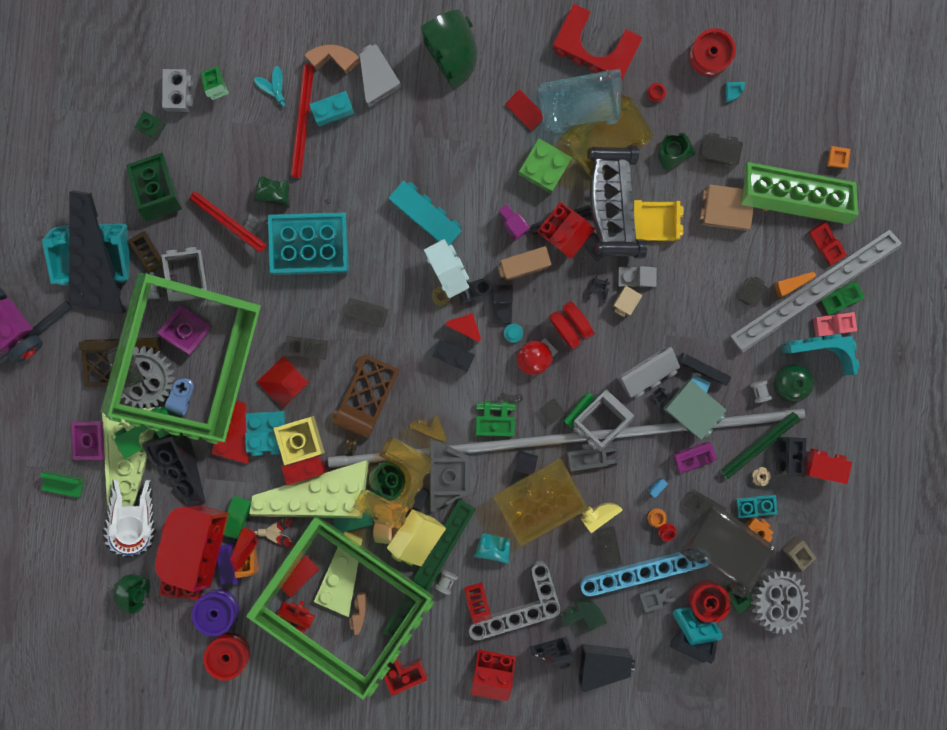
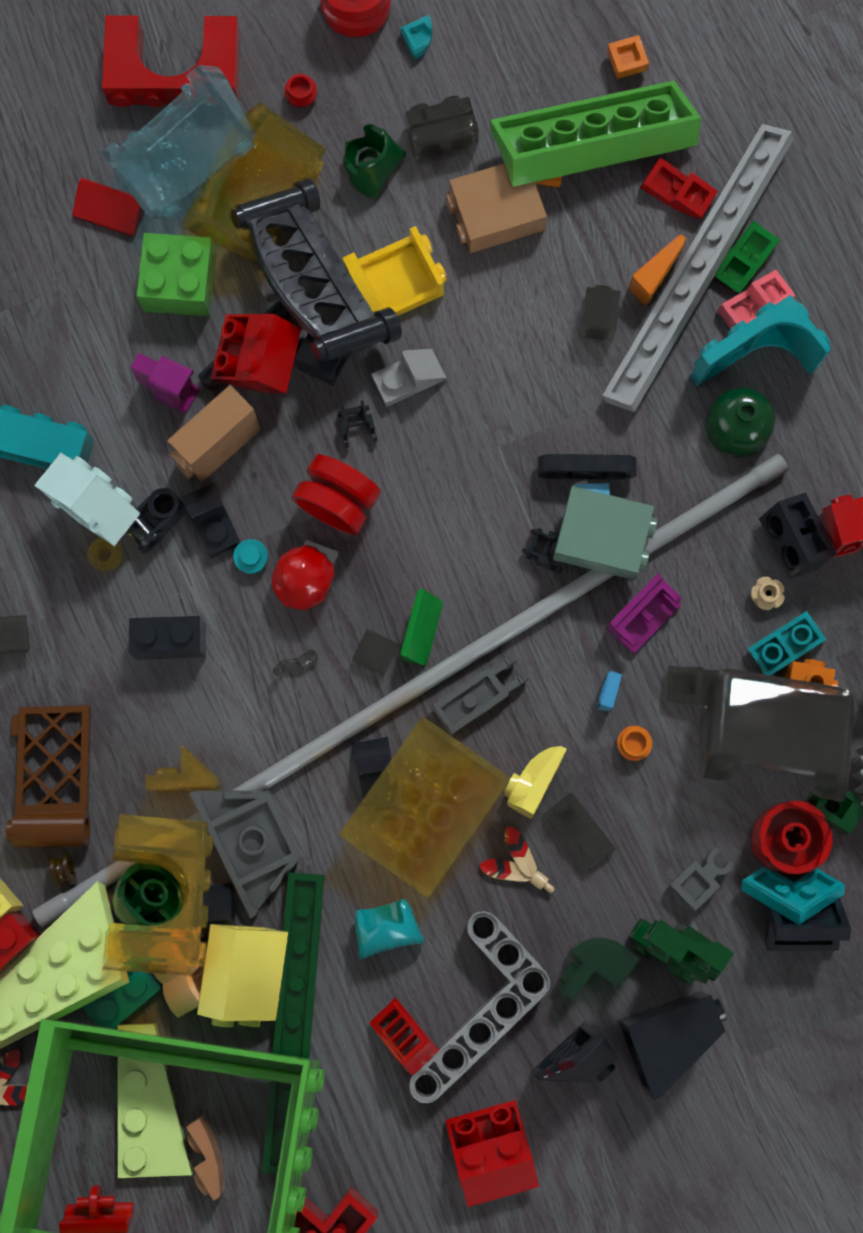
camera: 30 degrees left, 10 degrees down
red slope [281,555,319,598] -> none
light grey bush [435,570,458,595] -> none
red slope [445,313,481,342] -> none
green plate [476,401,515,436] -> none
light grey window [573,389,634,452] -> none
medium azure beam [579,547,710,596] -> none
tan brick [612,286,642,317] -> none
light grey slope [617,347,680,398] -> none
red plate [657,523,677,542] -> none
dark green axle [721,412,800,479] -> none
light grey bush [750,380,772,403] -> none
none -> piece [480,827,555,893]
none -> dark green bracket [628,918,734,985]

